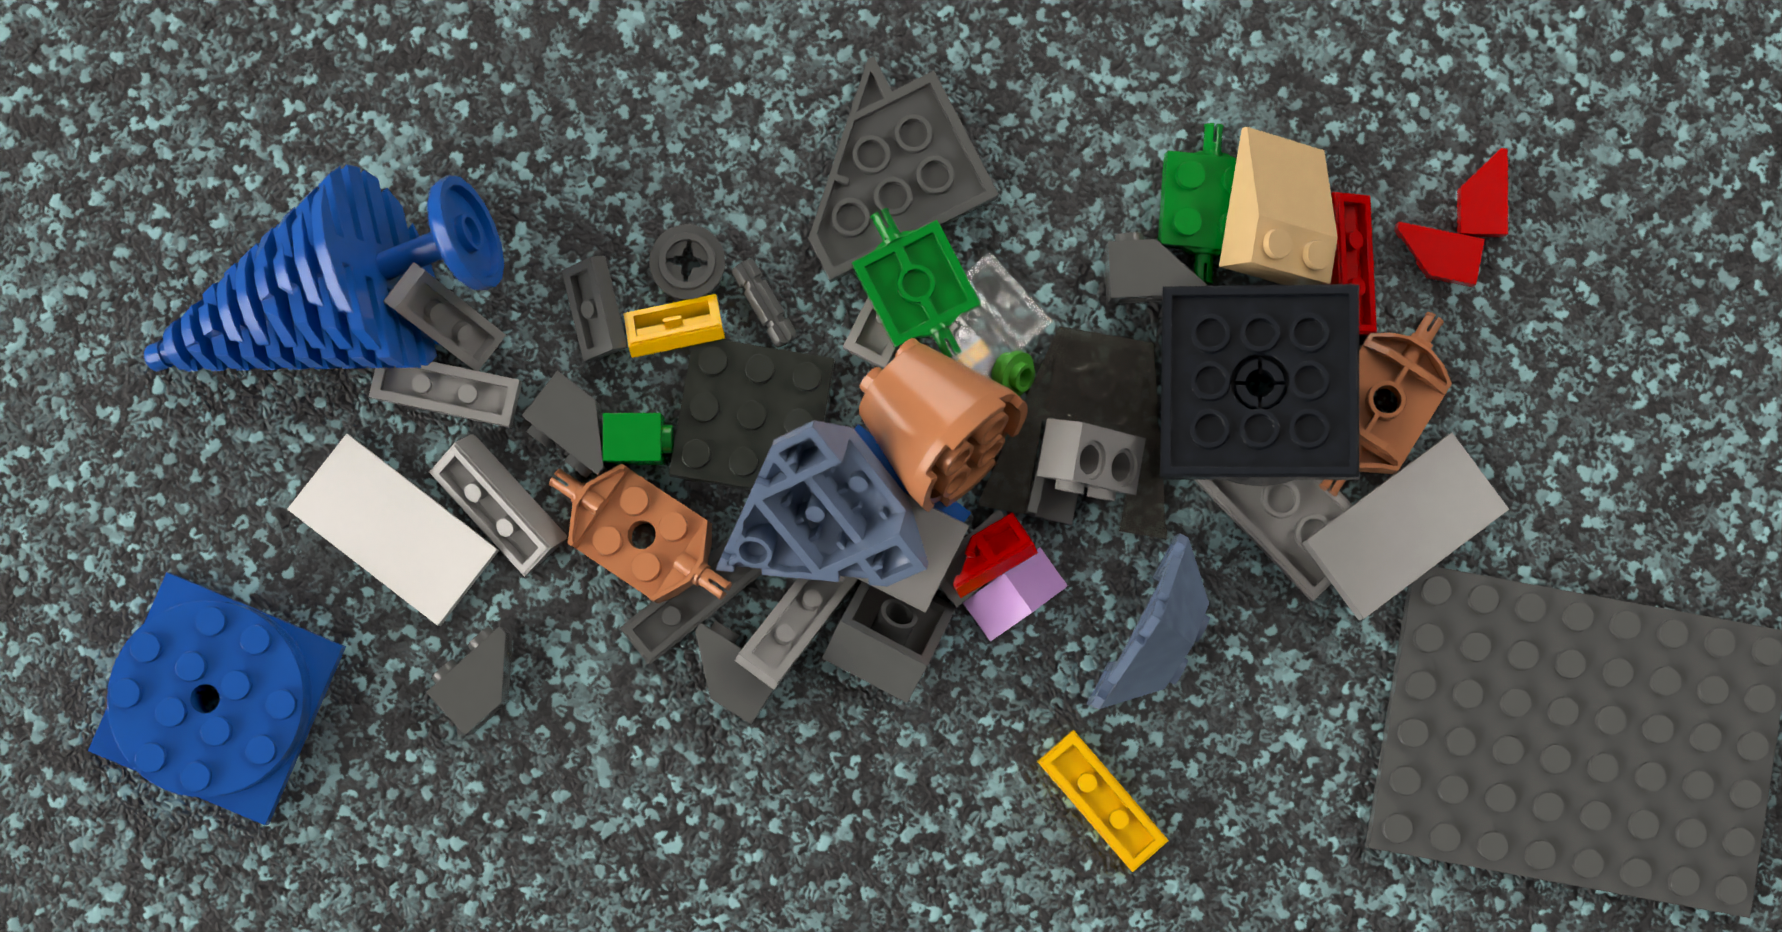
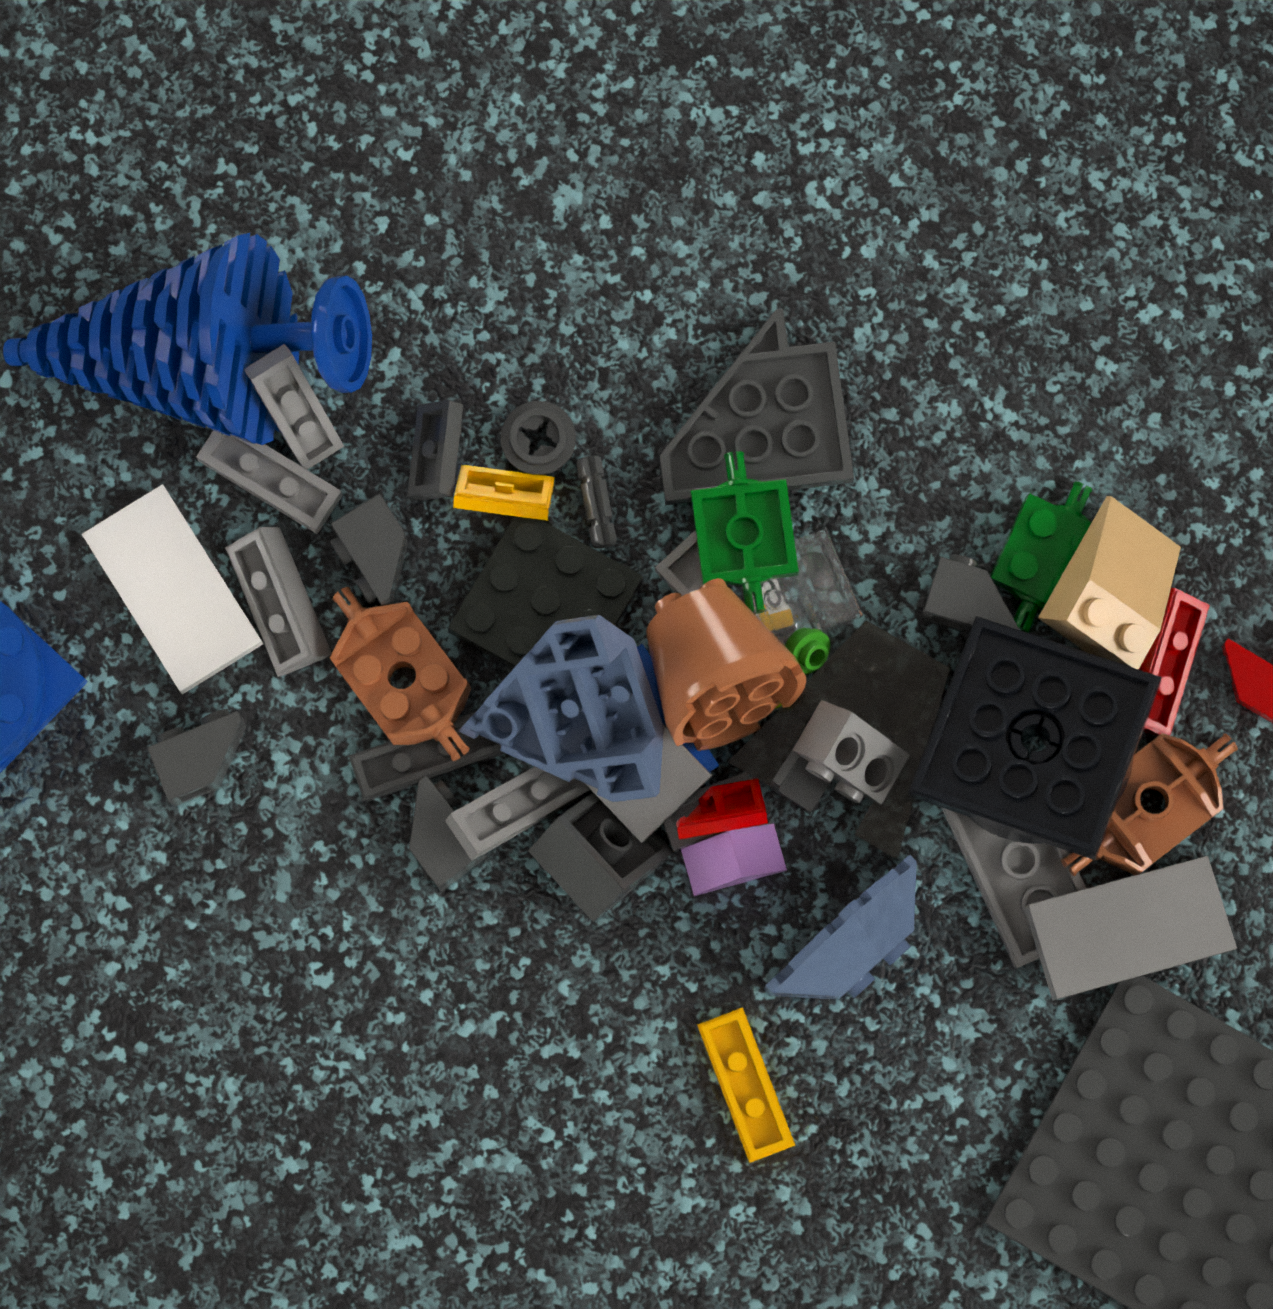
camera: 25 degrees right, 5 degrees down
green brick [603,413,674,465] -> none

